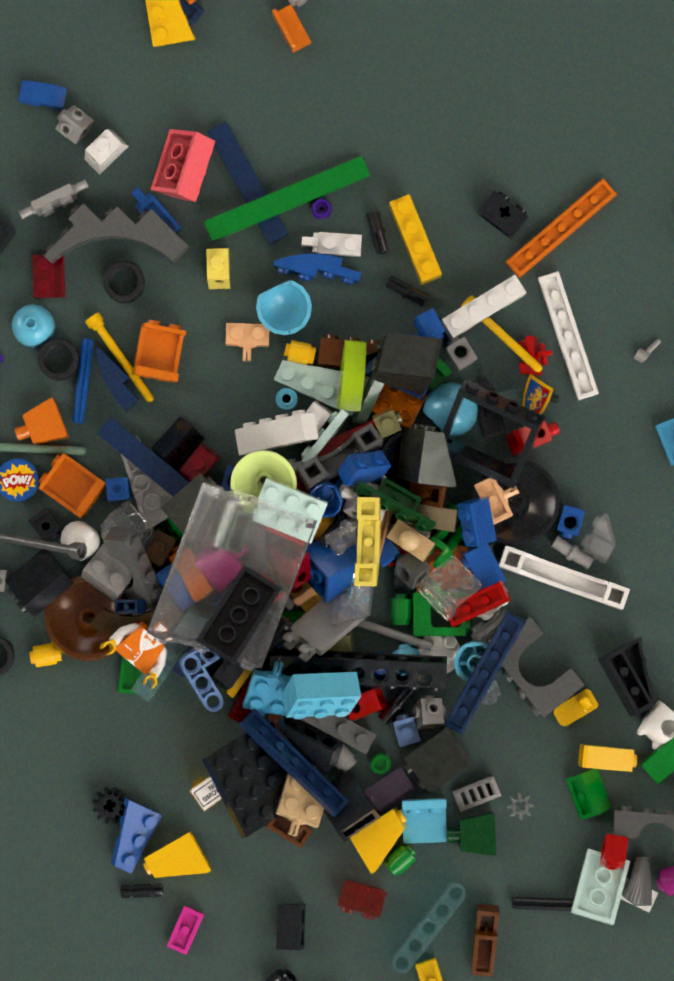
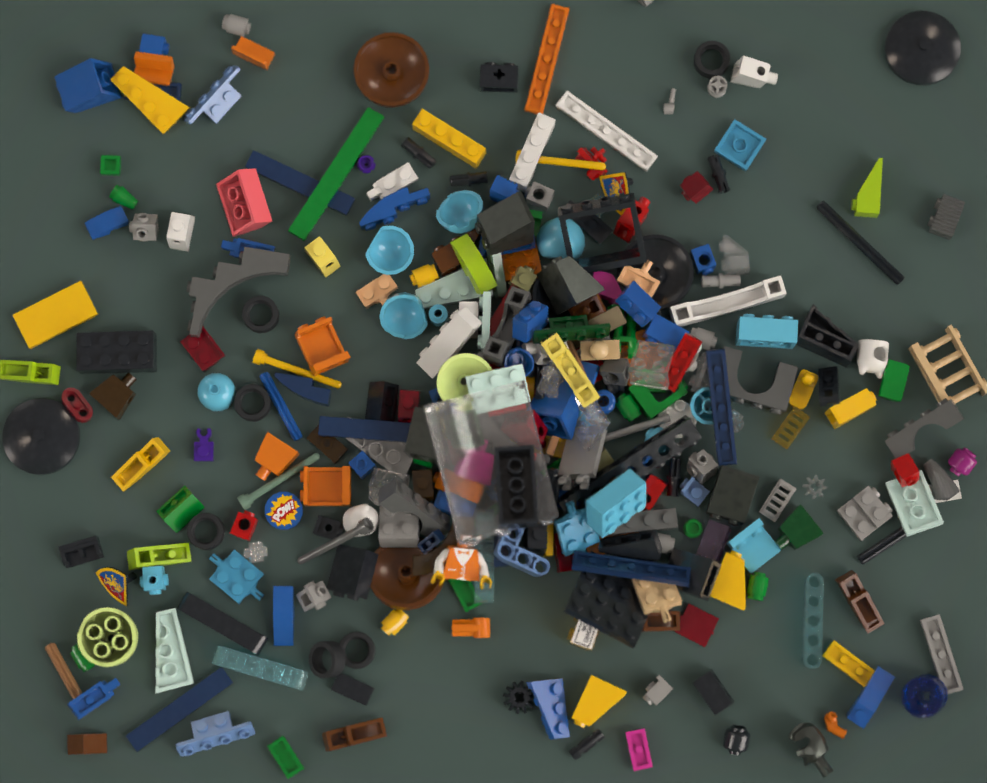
camera: 30 degrees left, 5 degrees down
light grey plate [19,179,89,219] -> none
clear red brick [337,878,387,920] -> none
green panel [566,768,612,820] -> none
none -> green plate [100,155,121,176]
none -> green cone [109,185,138,210]
none -> medium blue bracket [184,65,241,124]
none -> dark brown plate [307,424,348,464]
none -> reddish brown dish [354,32,429,107]
none -> medium azure cylinder [379,292,428,339]
none -> medium azure cylinder [436,190,484,234]
none -> orange piece [452,618,490,638]
none -> blue head [591,389,616,416]
none -> dark pink slope [593,271,622,305]
none -> light grey brick [642,675,673,706]
none -> dark red piece [675,603,719,647]
none -> dark red brick [680,171,714,204]
none -> light grey brick [690,327,718,350]
none -> black pin [707,154,730,194]
none -> medium azure brick [735,314,798,349]
none -> clear yellow slope [771,406,810,450]
none -> black plate [818,366,840,407]
none -> light grey plate [837,486,893,541]

